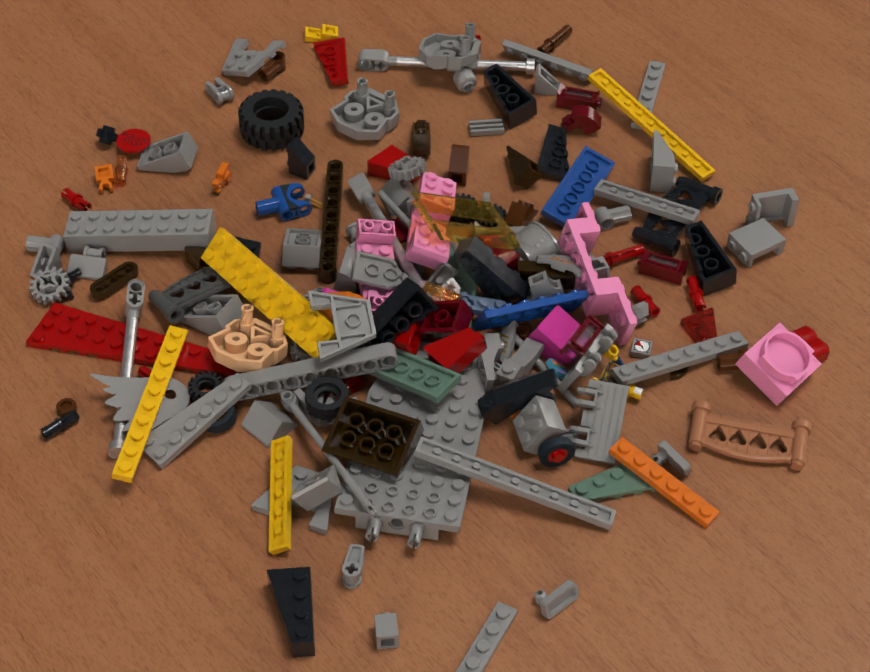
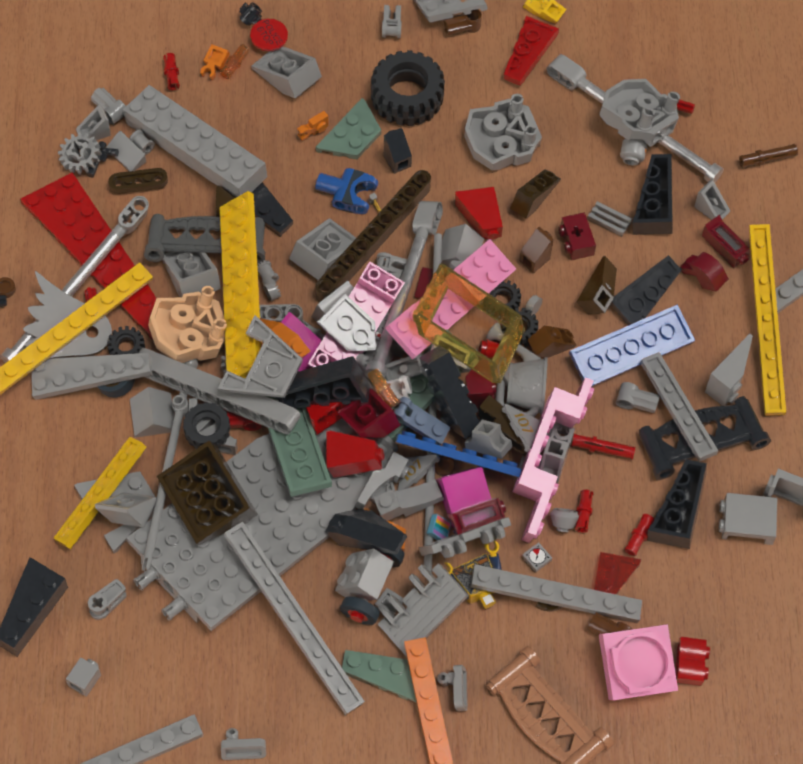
camera: 35 degrees right, 15 degrees up
light grey gear [388,156,427,181] -> none
light grey plate [502,39,593,82] -> none
dark red window [637,248,689,285] -> none
none -> sand green wing [316,98,381,160]
none -> dark red brick [558,212,596,261]

